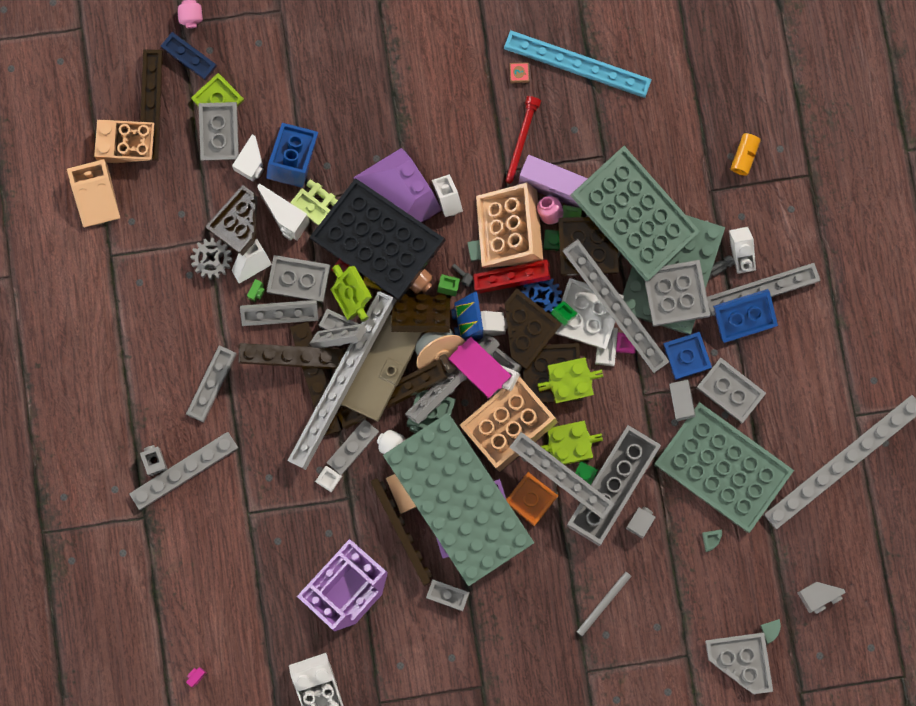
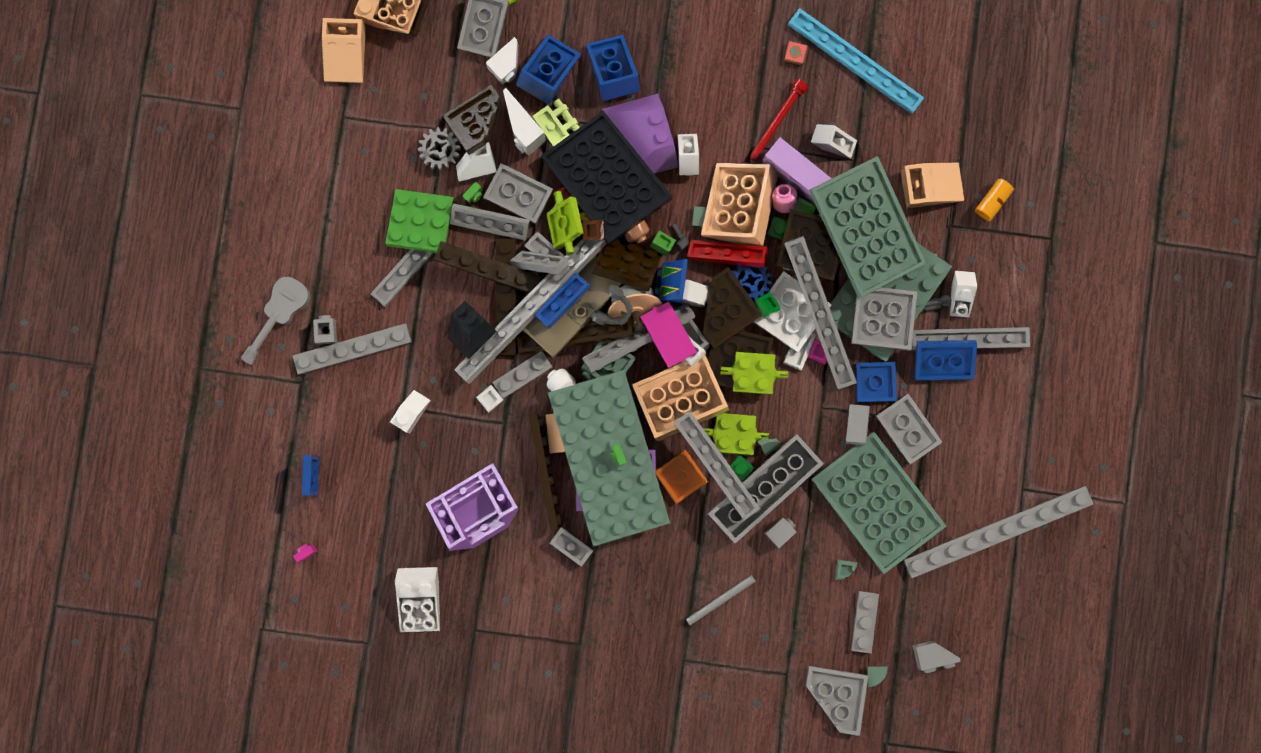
camera: 15 degrees right, 5 degrees up
none -> light grey piece [241,277,310,365]
none -> blue tile [302,455,320,496]
none -> bright green plate [385,189,454,253]
none -> white slope [390,390,431,434]
none -> black slope [448,301,497,359]
none -> blue plate [534,273,591,329]
none -> reddish brown tile [583,220,604,241]
none -> blue slope [586,35,640,101]
none -> dark grey piece [591,285,633,325]
none -> bright green plate [610,444,627,466]
none -> sand green tile [758,438,782,456]
none -> white slope [811,124,857,158]
none -> light grey plate [851,591,879,654]
none -> light nougat slope [901,163,964,209]

